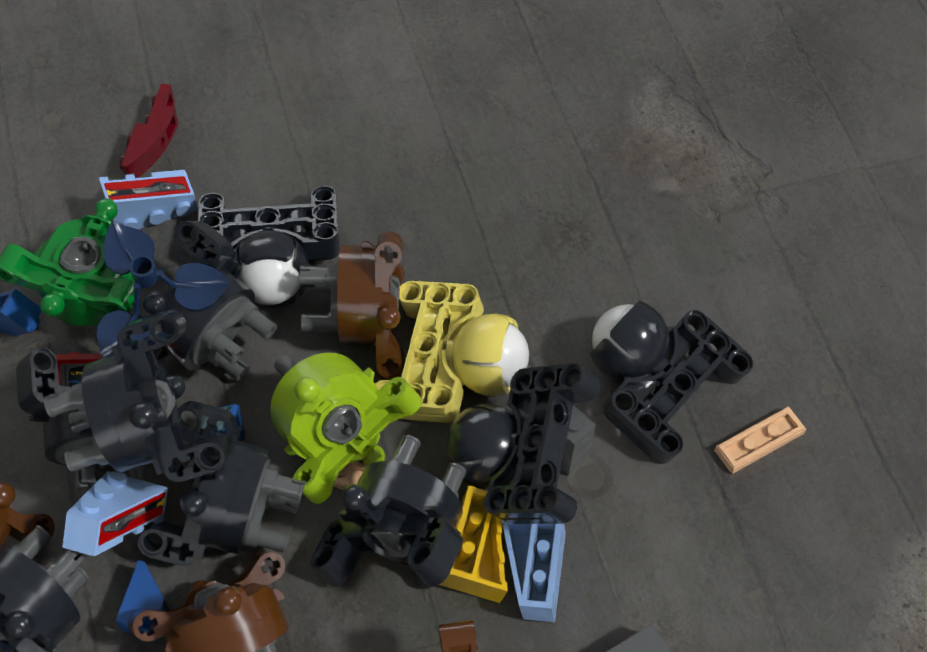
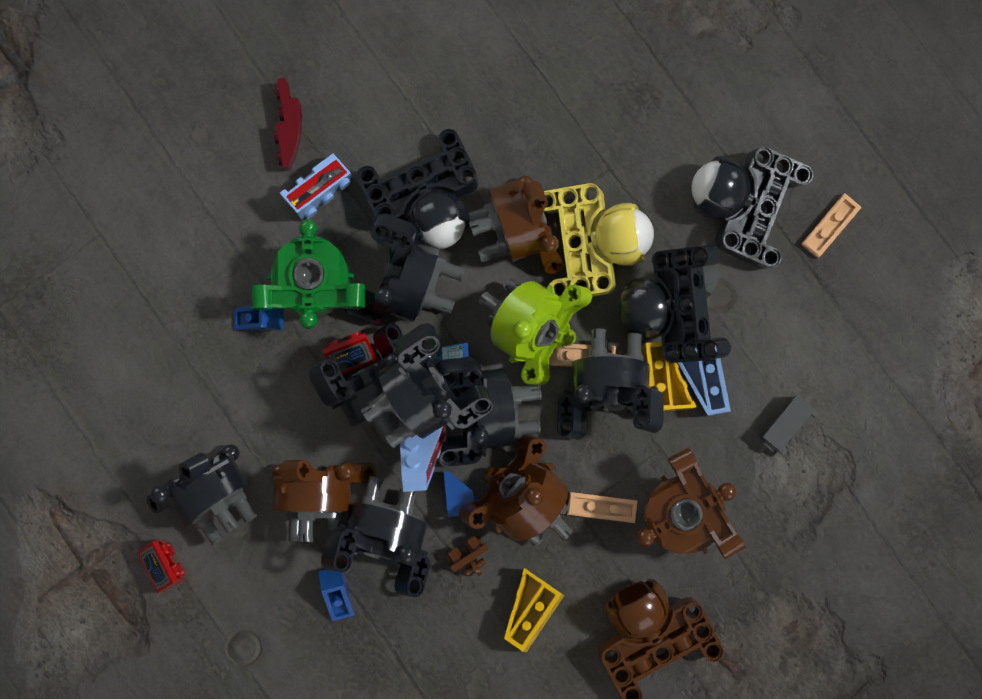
camera: 15 degrees left, 25 degrees up
dark blue plant [97,221,229,358] -> none

